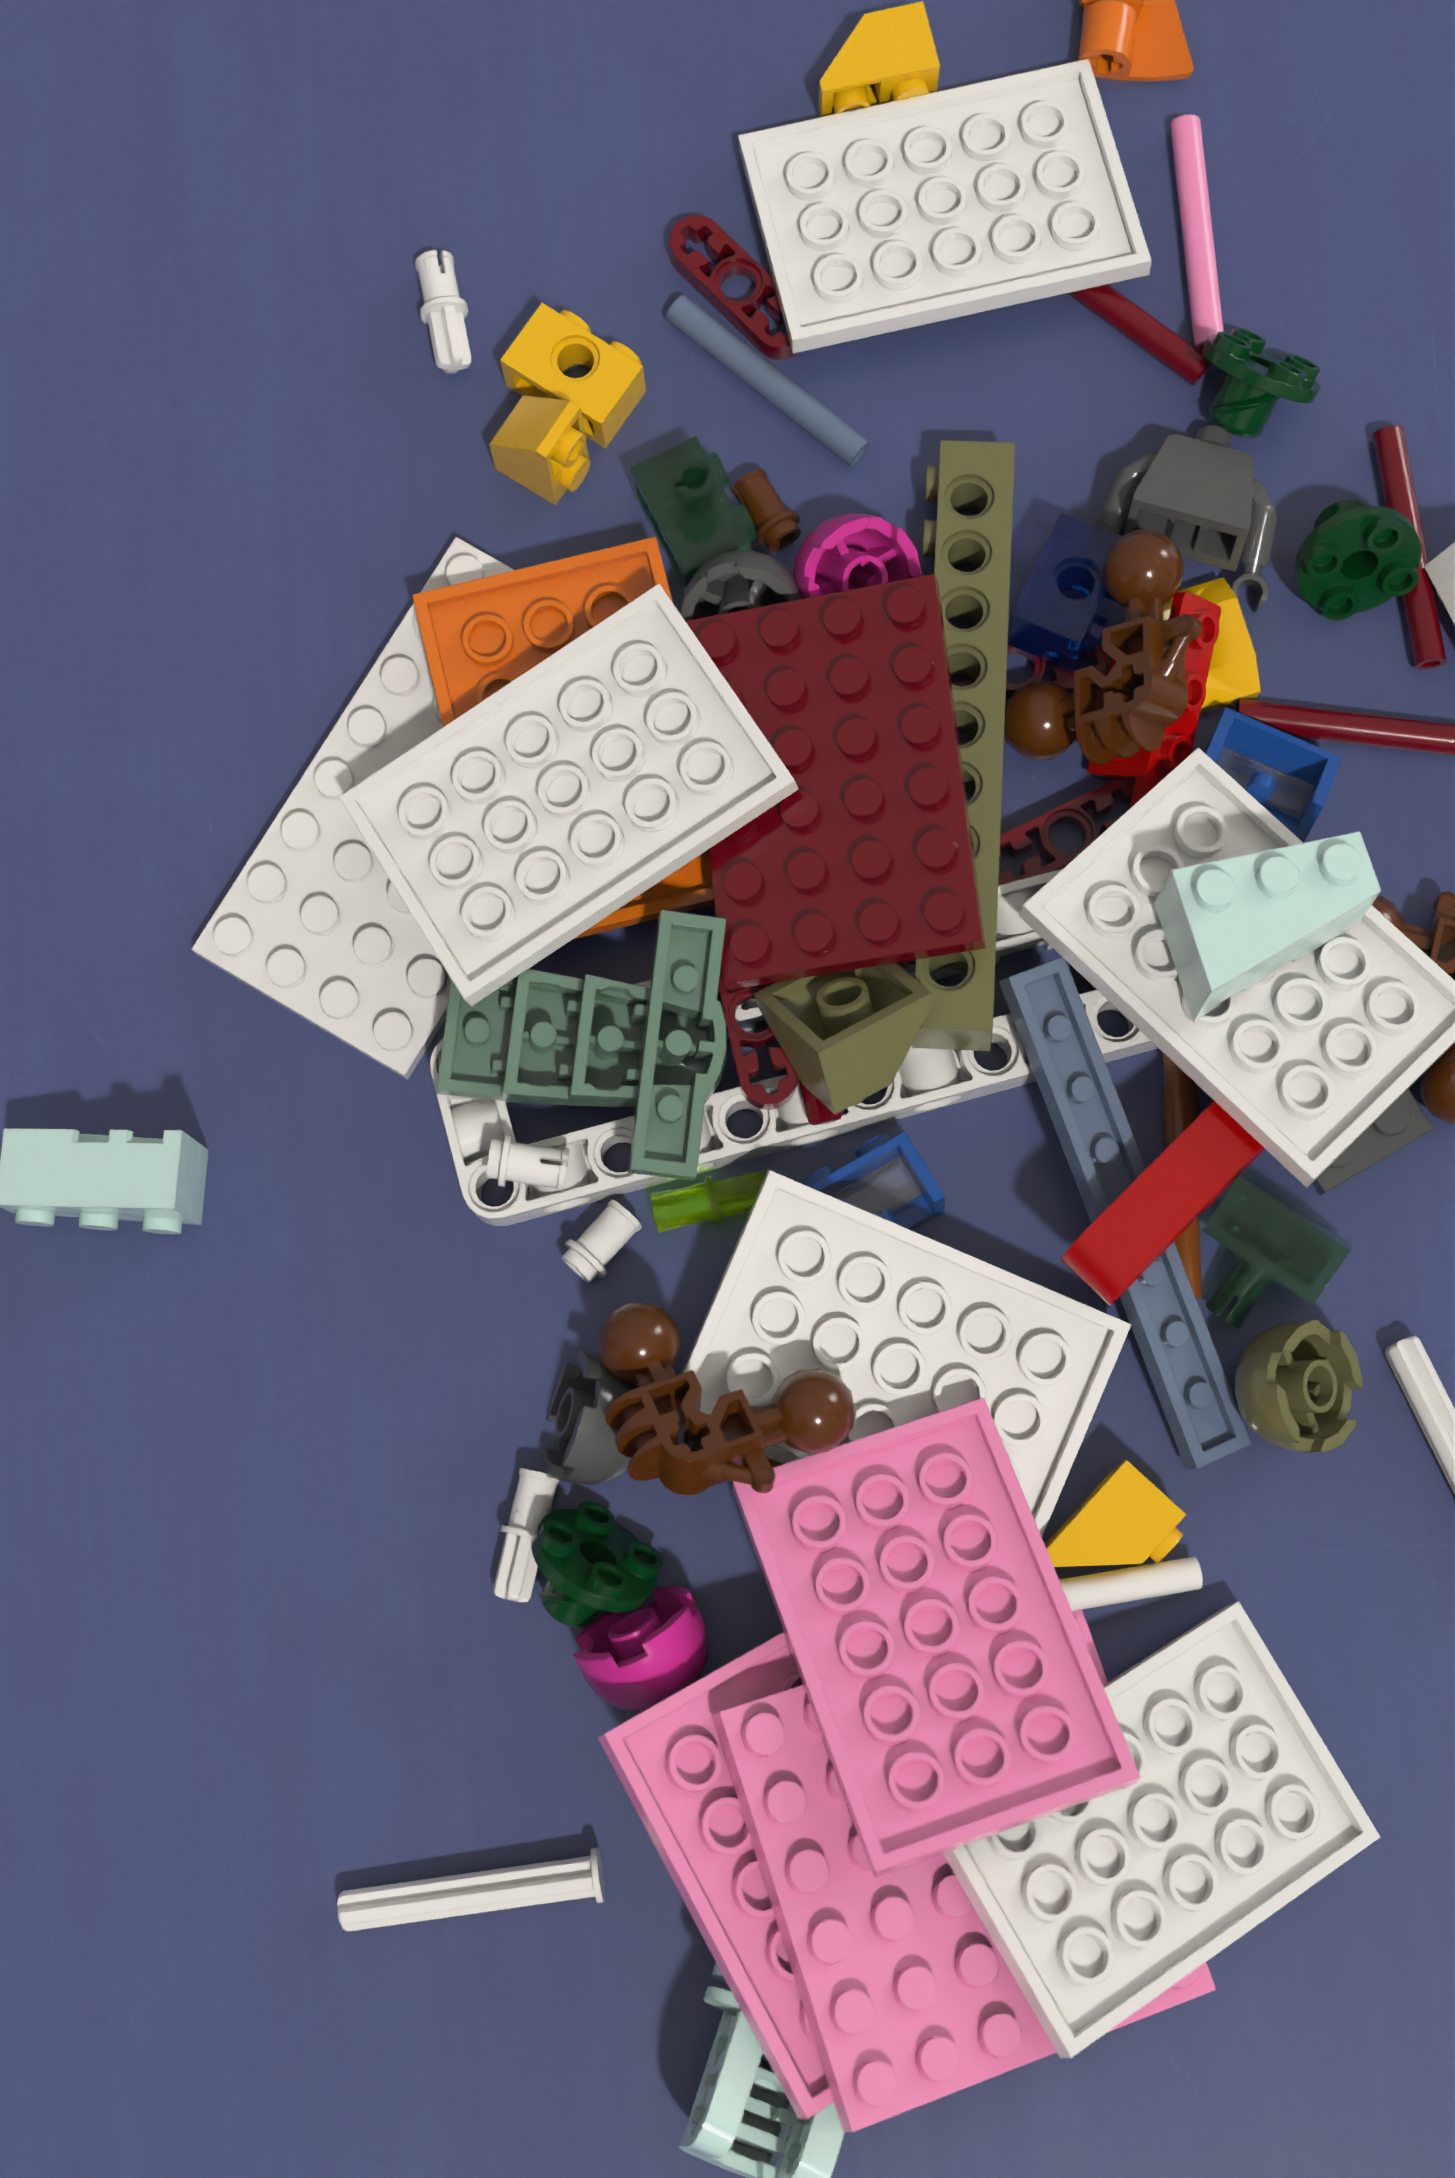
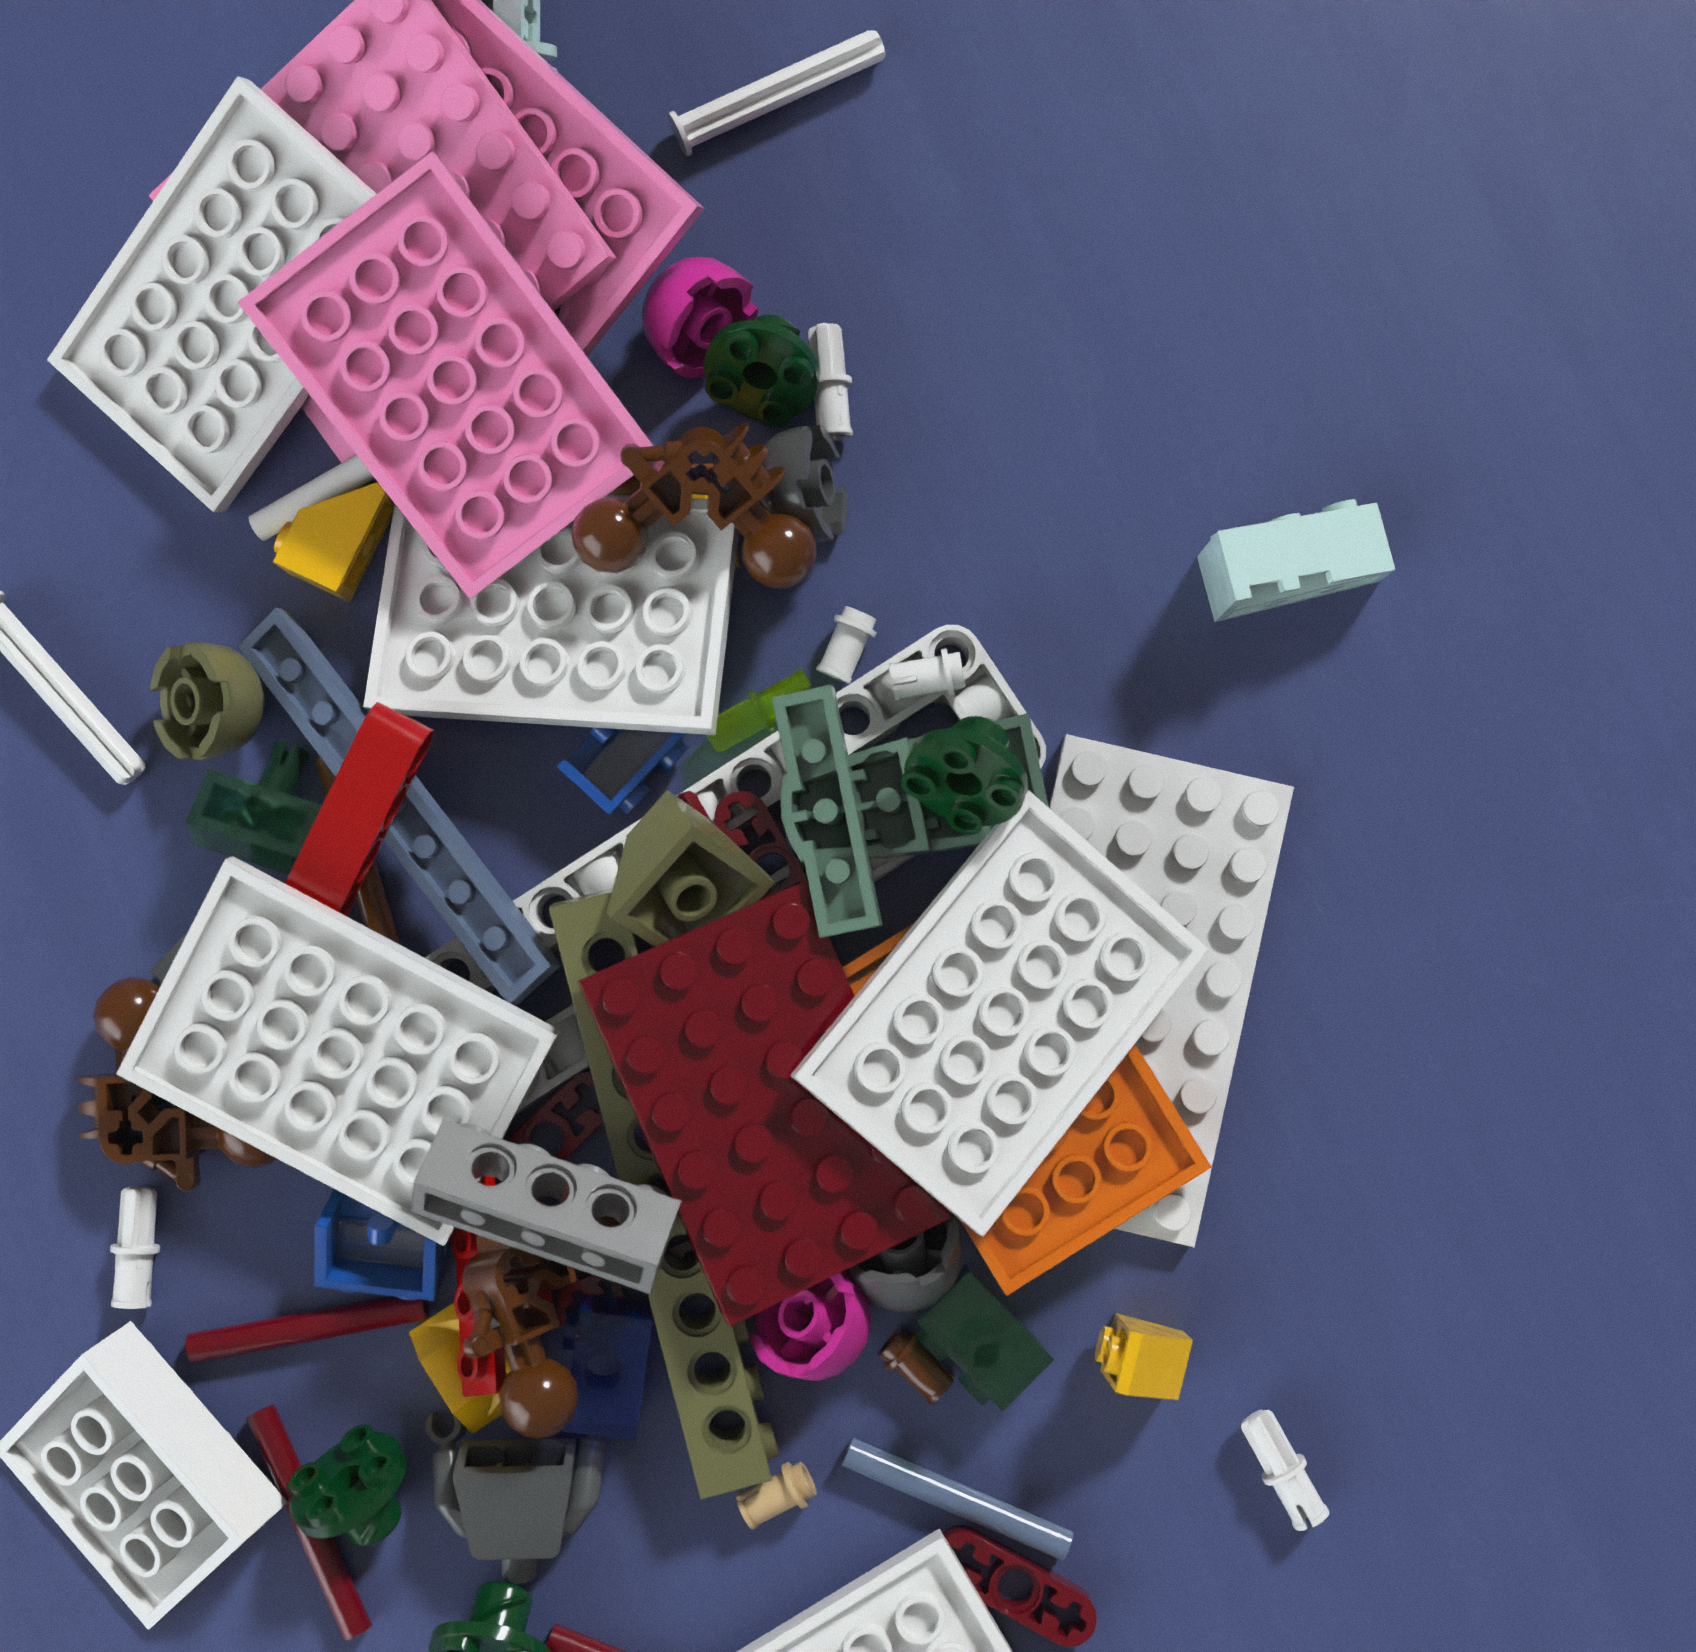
camera: 155 degrees right, 5 degrees up
yellow brick [500,303,646,449] -> none
light aqua wedge [1155,832,1381,1022] -> none
none -> light grey brick [412,1119,681,1294]
none -> tan pin [736,1462,817,1530]
none -> dark green plate [901,716,1028,834]

